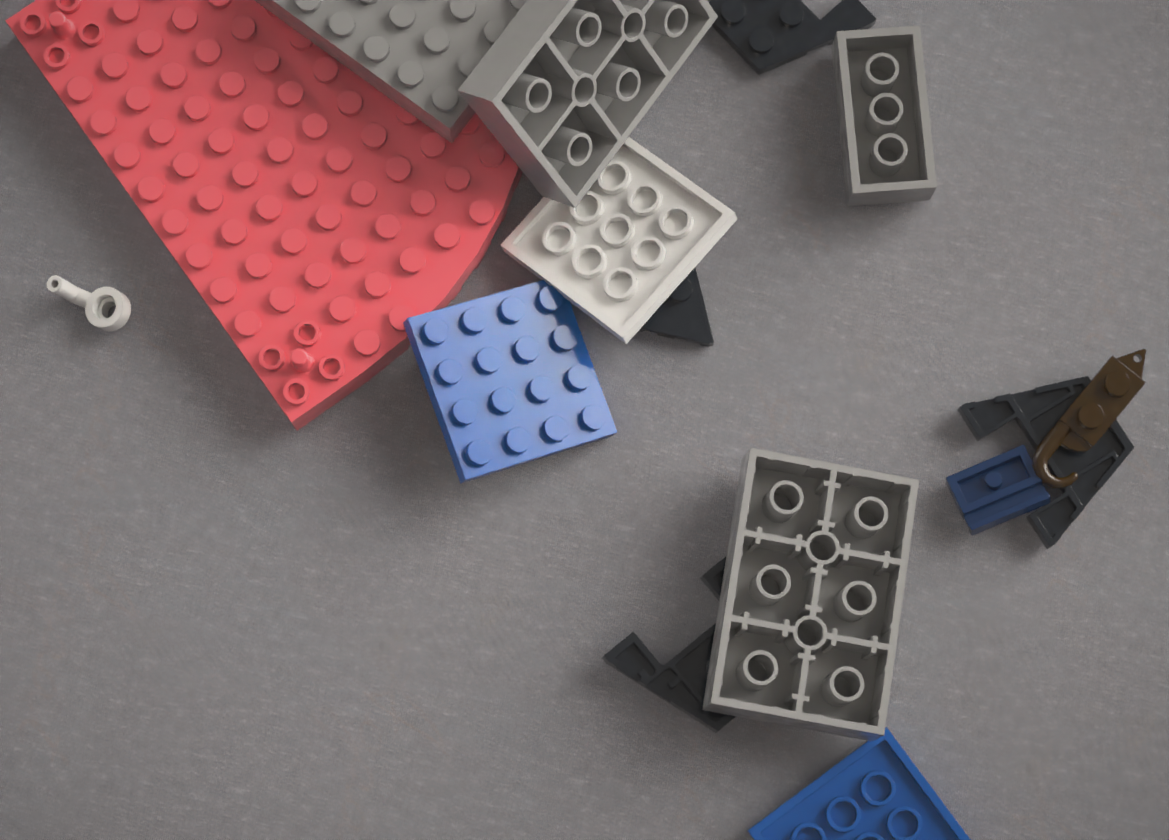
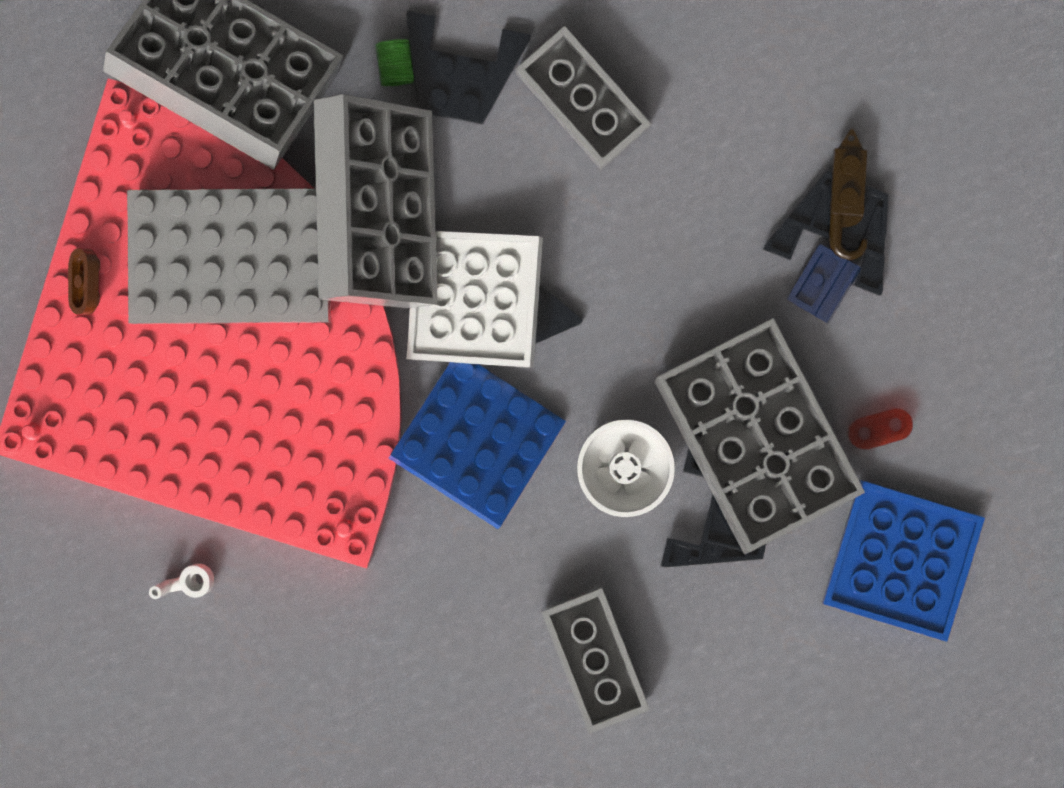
camera: 35 degrees left, 10 degrees up
none -> light grey brick [541,585,650,734]
none -> white piece [577,420,675,517]
none -> clear red plate [848,408,913,450]

